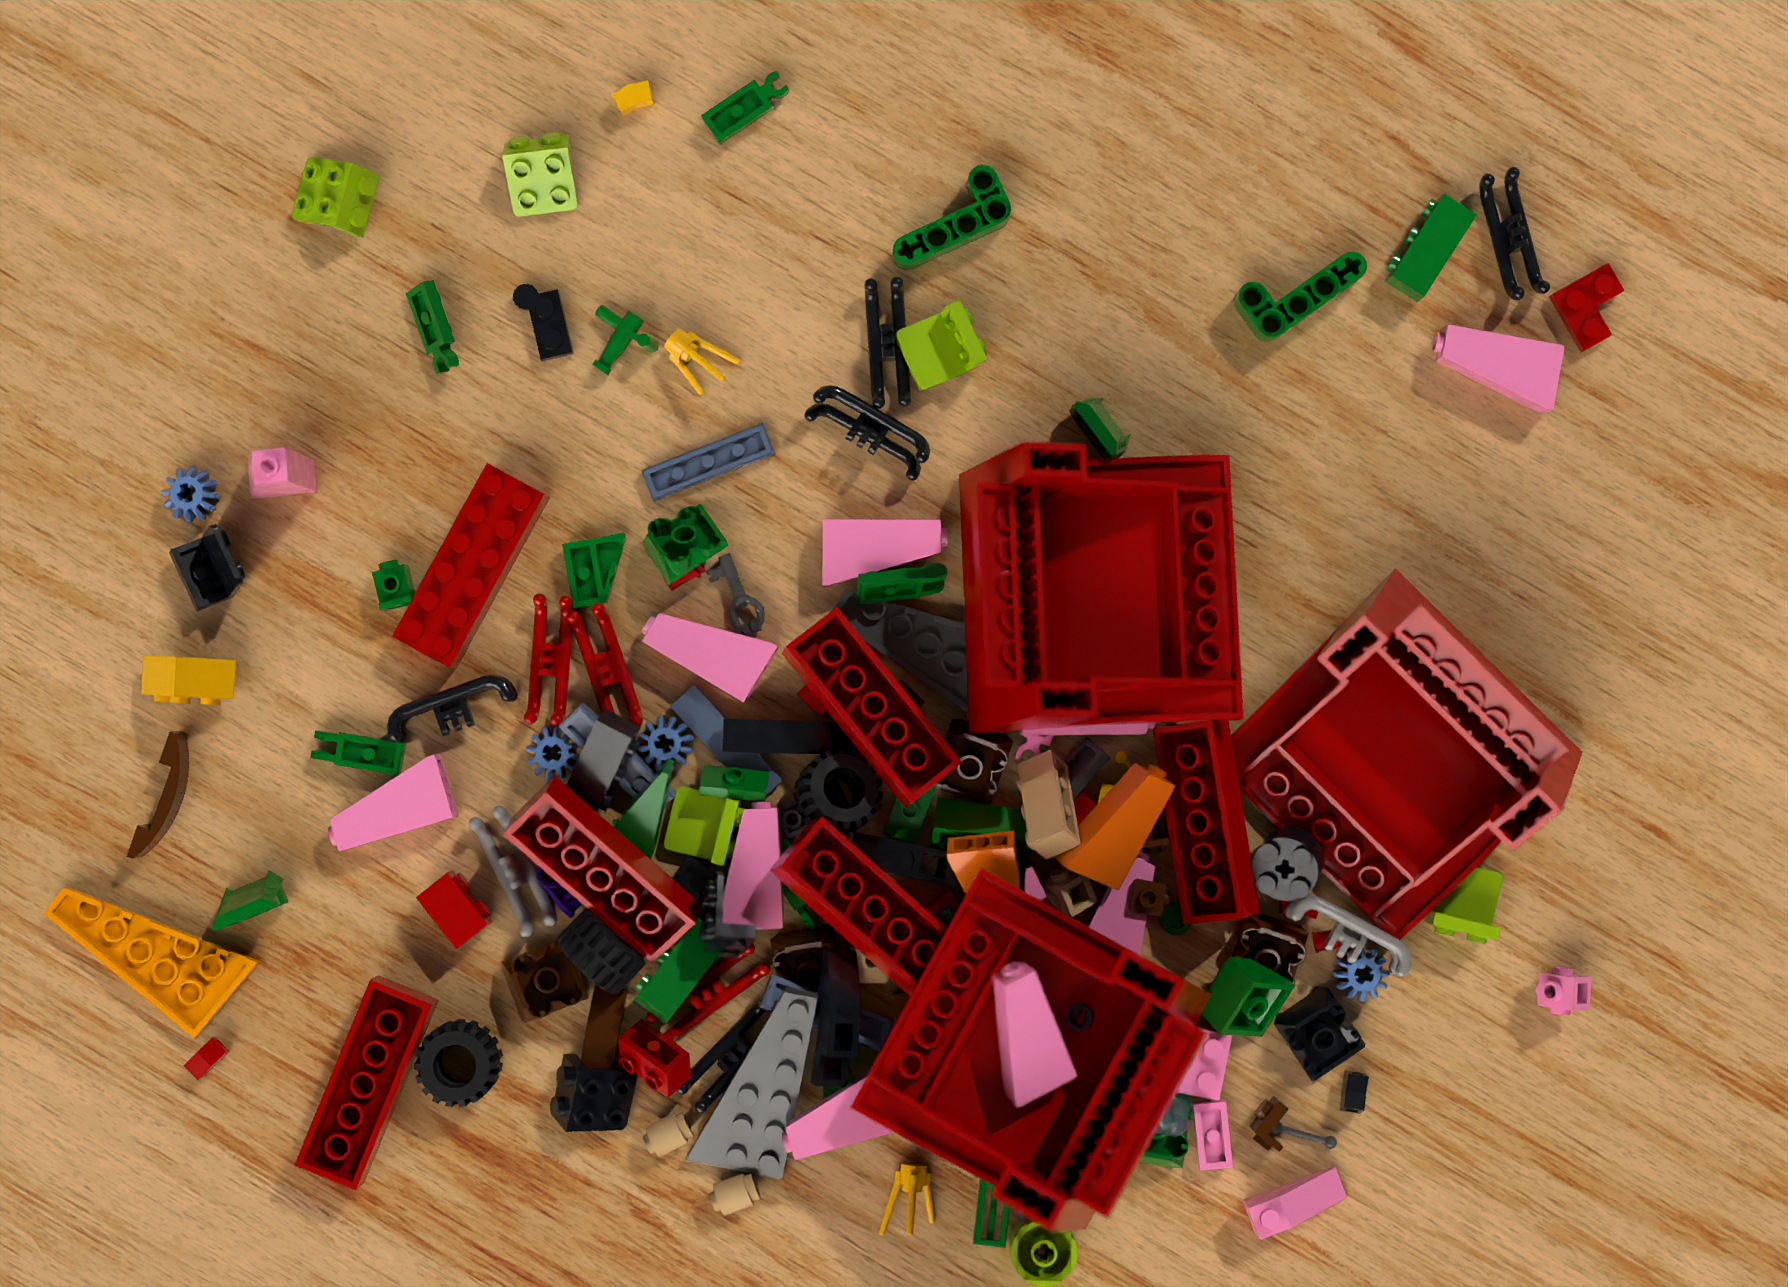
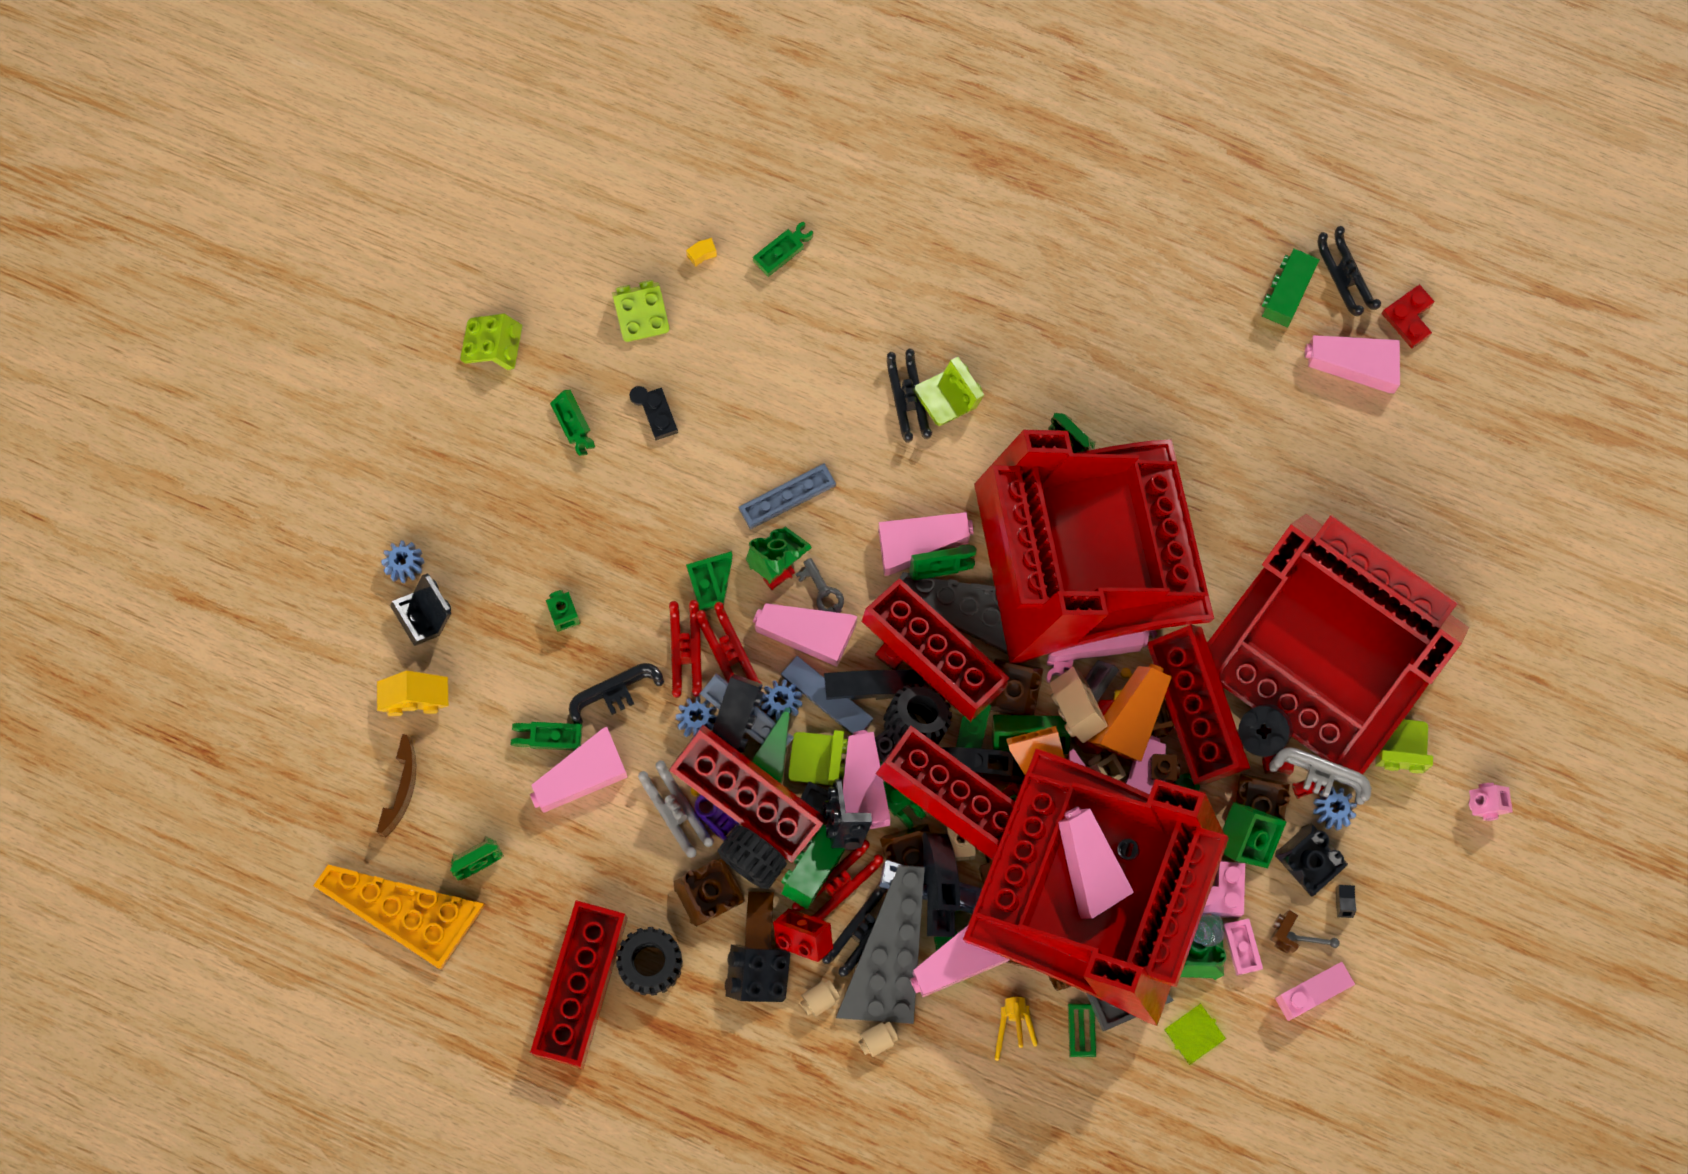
camera: 10 degrees left, 15 degrees down
red piece [183,1037,230,1080] -> none
bright pink slope [248,447,317,499] -> none
red brick [392,463,550,669] -> none
red brick [415,871,493,949] -> none
green piece [592,305,659,375] -> none
yellow plant [664,328,740,395] -> none
green plate [699,764,769,802] -> none
black piece [804,385,931,481] -> none
green beam [893,165,1011,270] -> none
lime brick [1009,1219,1078,1287] -> none
green beam [1234,252,1367,342] -> none
none -> clear neon green piece [1164,1003,1226,1065]

